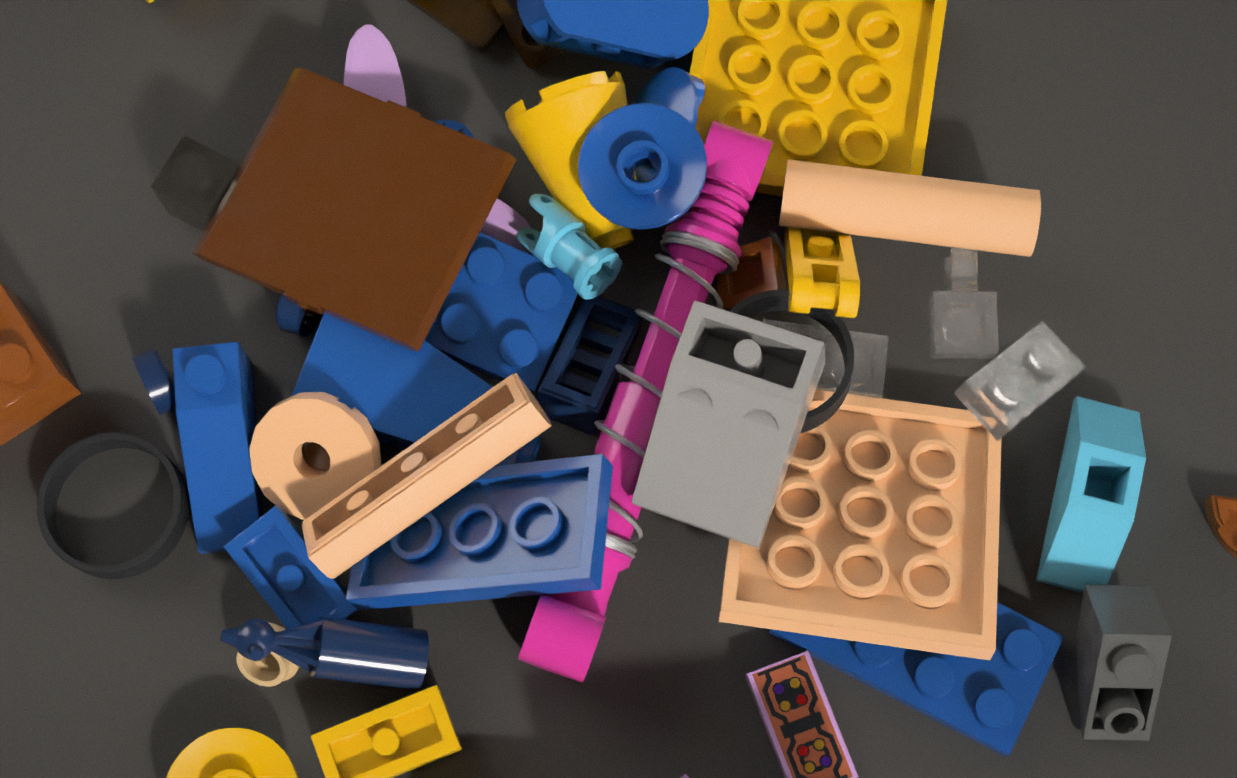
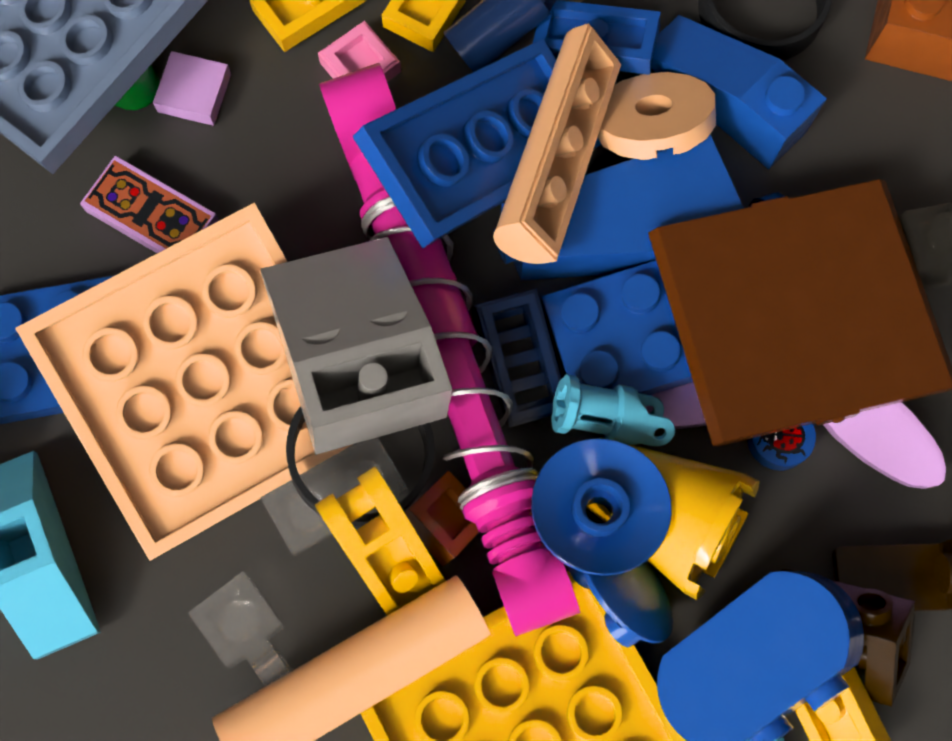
camera: 140 degrees right, 0 degrees up
dark blue tile [132,348,176,415] -> none
clear plate [954,321,1086,441] -> none
none -> bright pink tile [318,21,401,82]

